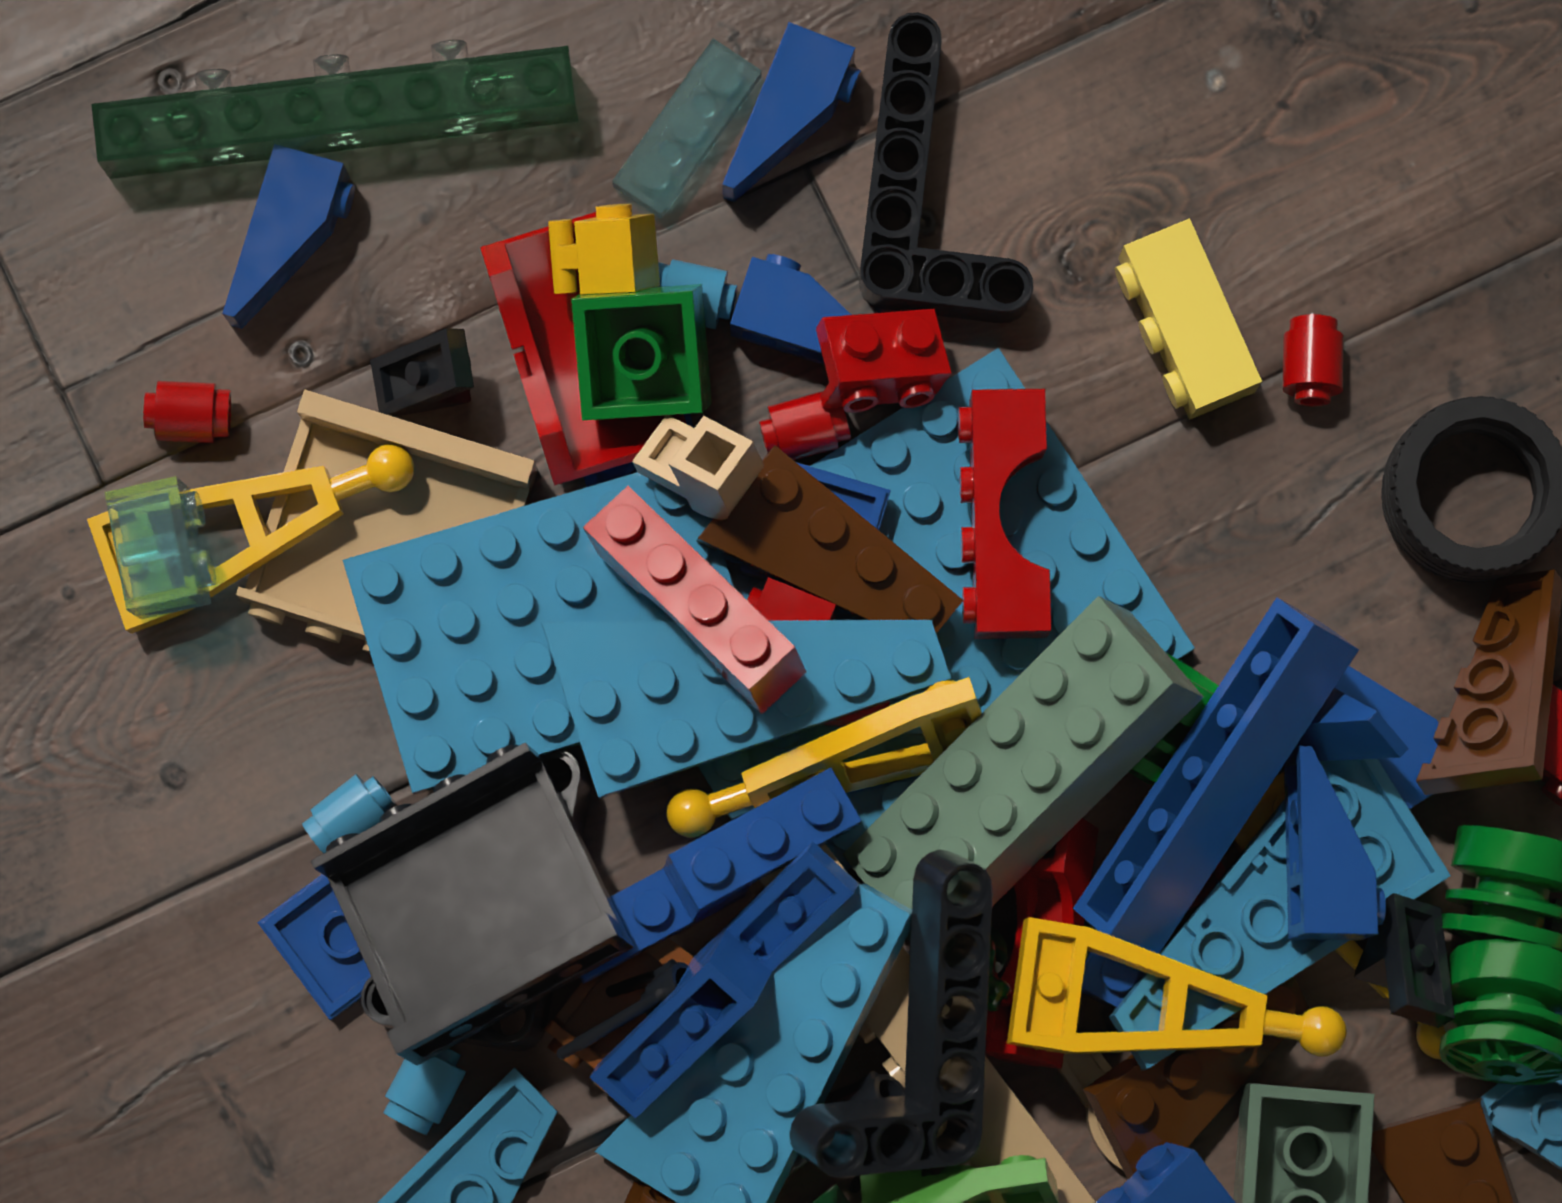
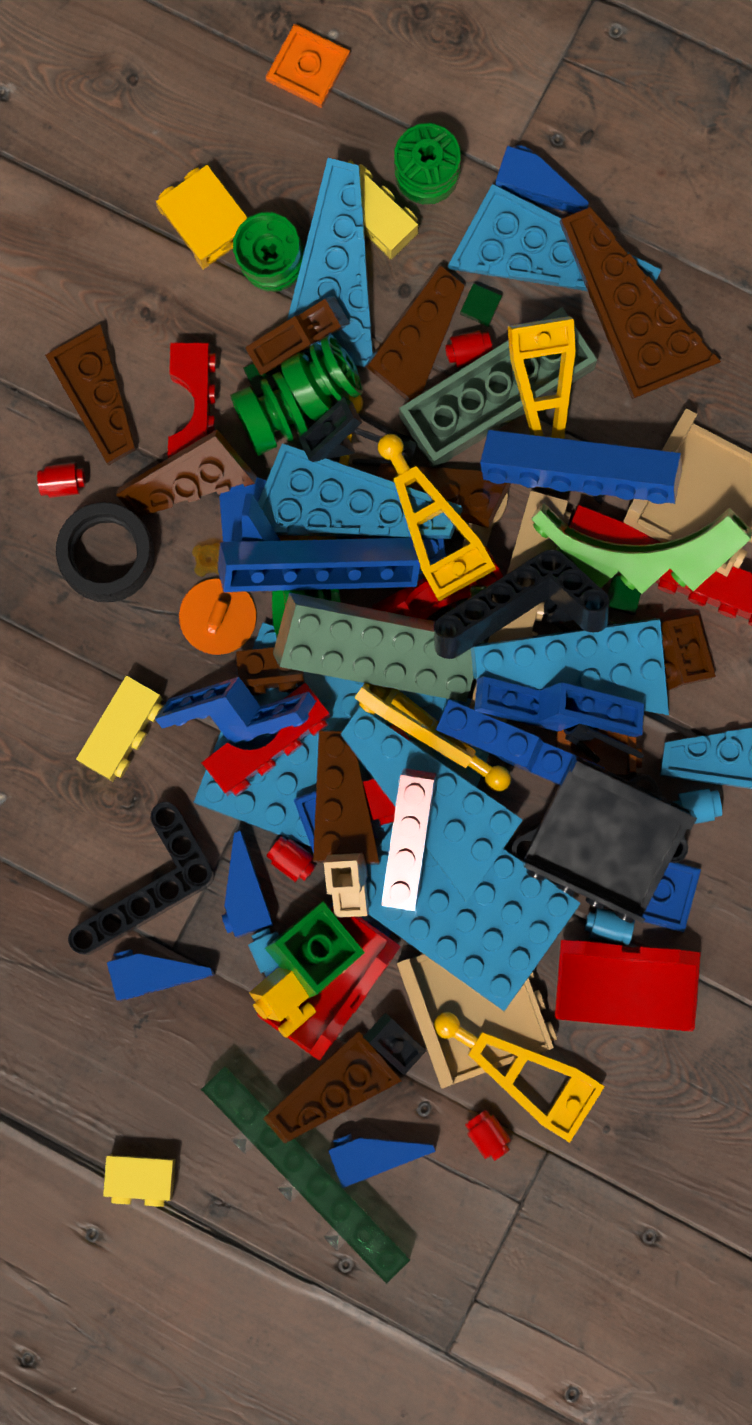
camera: 120 degrees left, 0 degrees up
clear light blue brick [105,476,216,619] -> none
clear light blue plate [612,38,762,219] -> none
red bracket [816,309,952,413] -> none
red brick [1283,314,1344,406] -> none
blue slope [1284,746,1386,940] -> none
none -> blue bracket [155,677,316,744]
none -> orange shield [179,579,256,655]
none -> clear yellow plate [192,543,220,577]
none -> reddish brown bracket [236,647,305,696]
none -> reddish brown wing [263,1032,402,1144]
none -> black plant [352,412,417,467]
none -> red panel [555,940,701,1032]

